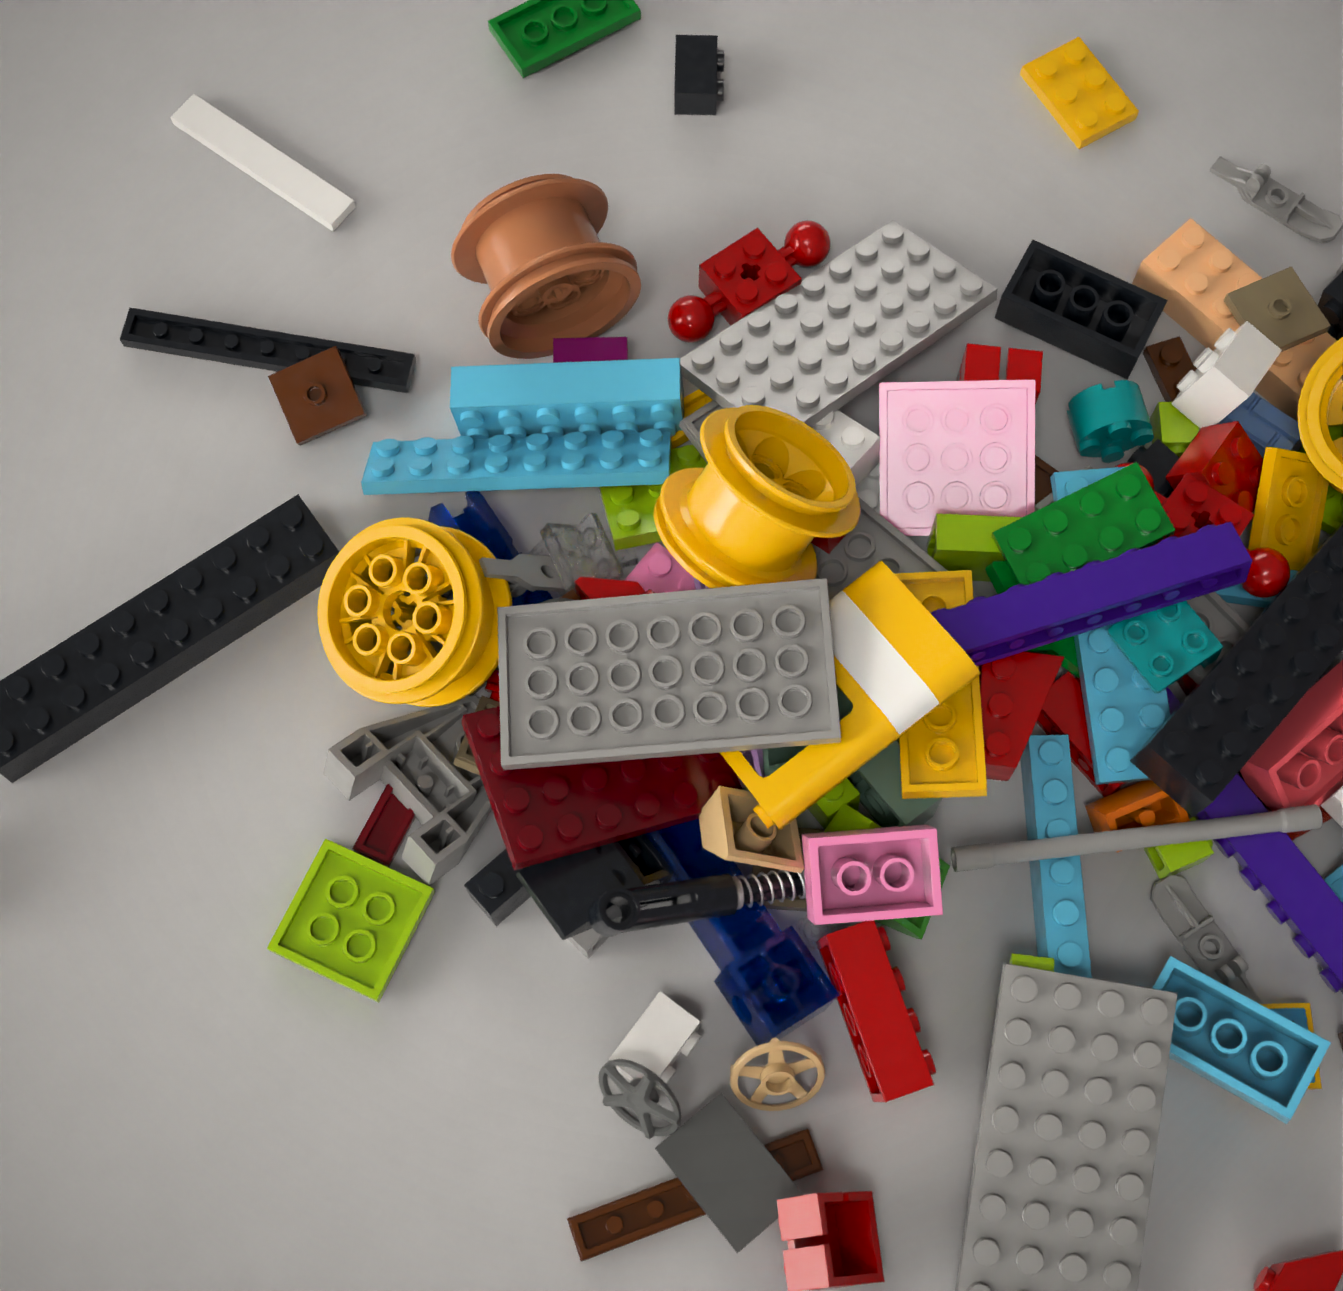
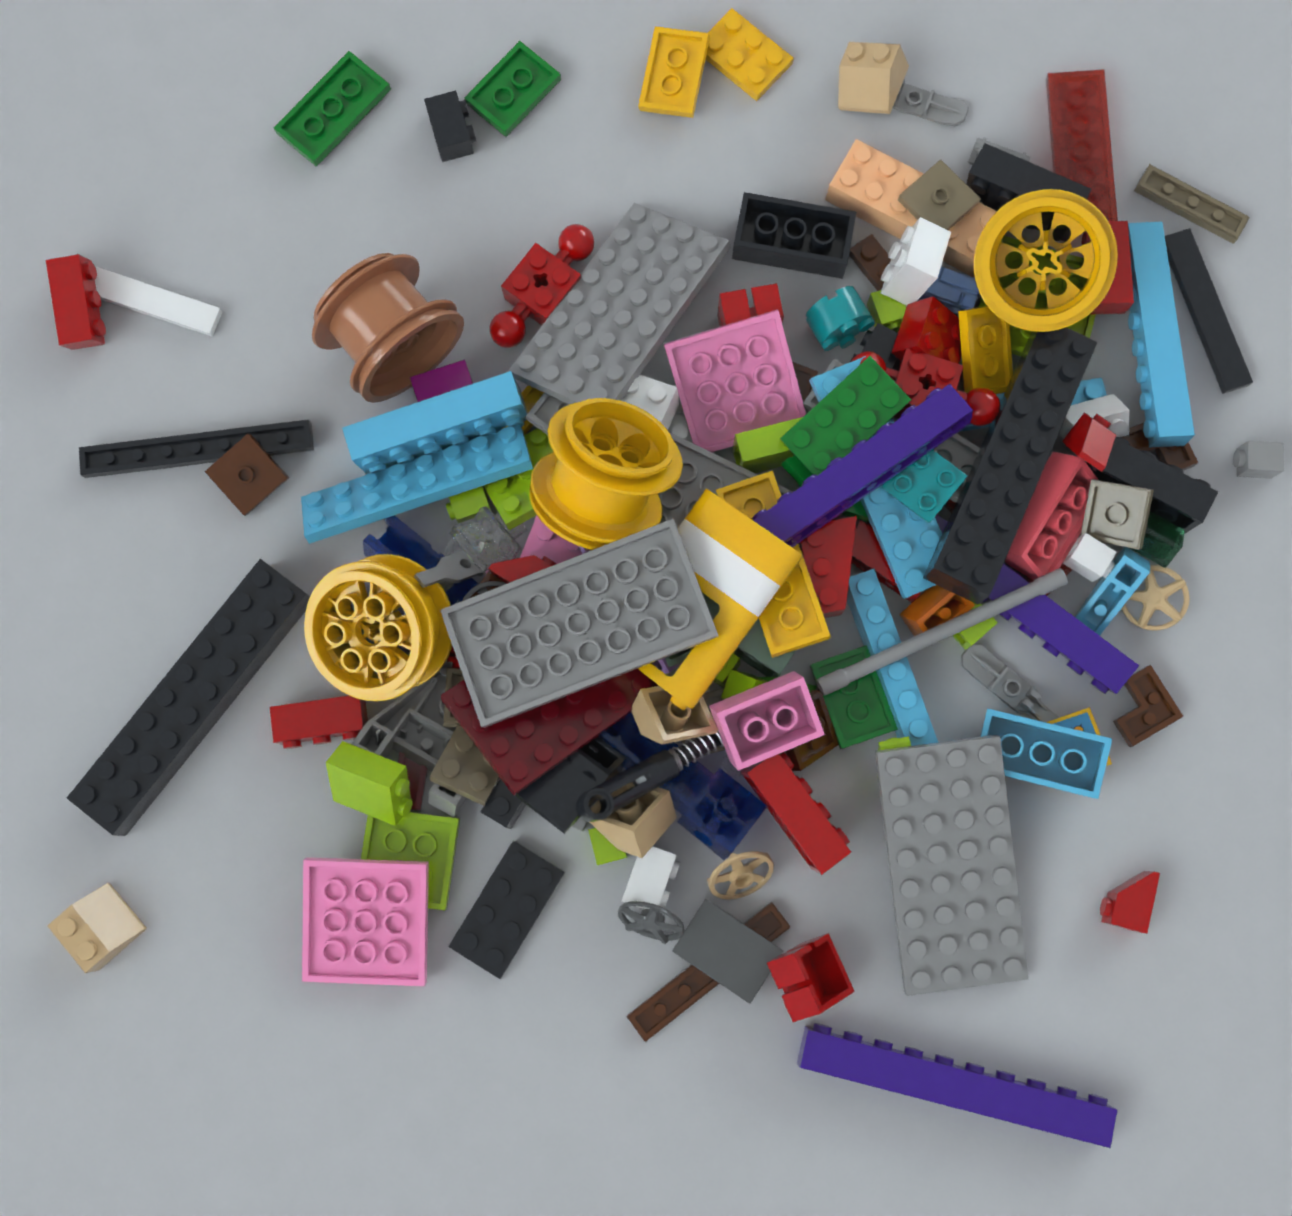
camera: 15 degrees left, 10 degrees up
none -> red brick [46,254,106,350]
none -> red brick [270,695,368,749]
none -> bright pink plate [302,857,429,986]
none -> lime brick [325,741,412,826]
none -> dark tan plate [429,725,500,806]
none -> lime brick [445,486,493,527]
none -> black plate [448,841,565,979]
none -> green plate [464,41,561,137]
none -> lime brick [588,828,628,866]
none -> tan slope [590,782,677,858]
none -> yellow plate [638,26,710,118]
none -> reddish brown plate [786,690,839,771]
none -> green plate [810,645,898,750]
none -> tan slope [838,42,909,114]

